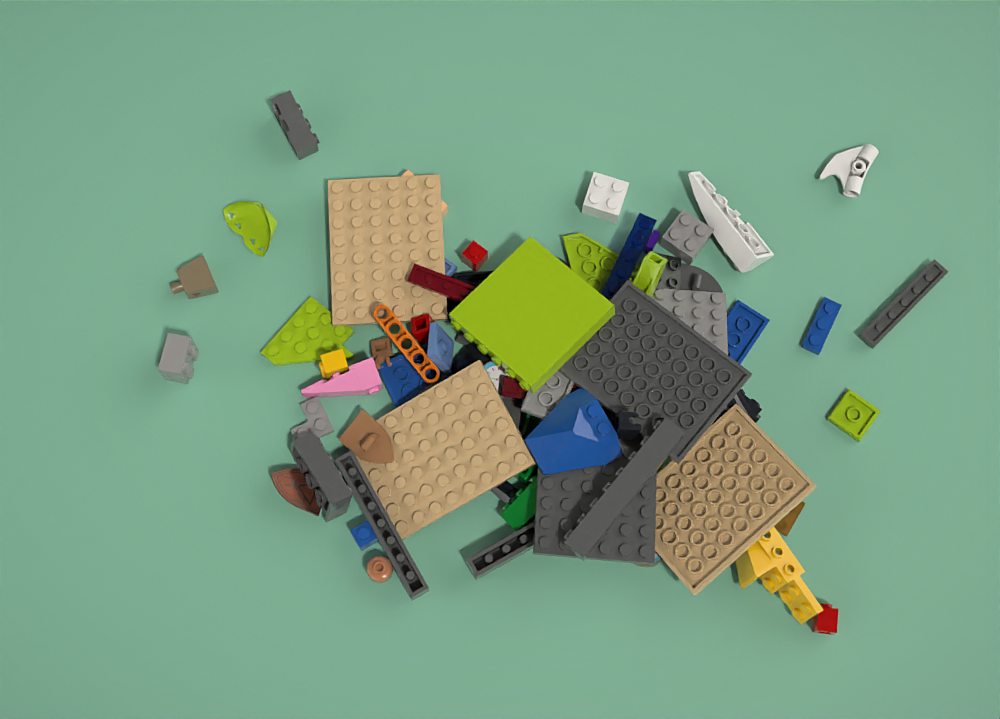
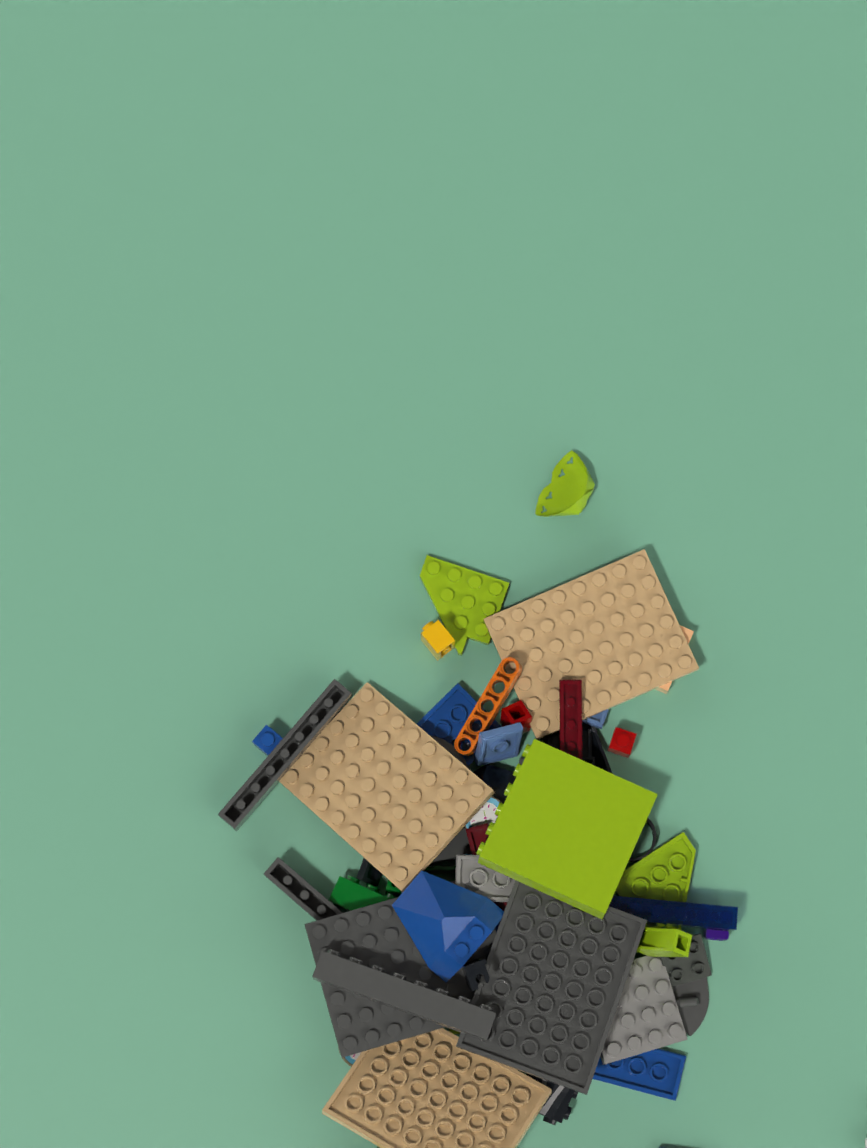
camera: 75 degrees right, 5 degrees up
light grey brick [158,333,199,384] -> none
dark tan torso [170,255,219,299] -> none
dark grey wedge [270,90,320,160] -> none
copper shield [271,468,322,516] -> none
dark grey wedge [290,432,353,522] -> none
light grey plate [291,396,335,439] -> none
bright pink wedge [301,357,383,398] -> none
medium nougat shield [338,410,394,464] -> none
nougat head [367,556,393,583] -> none
medium nougat plate [371,337,393,369] -> none
white brick [581,172,629,224] -> none
light grey brick [659,209,714,265] -> none
white wedge [688,171,774,273] -> none

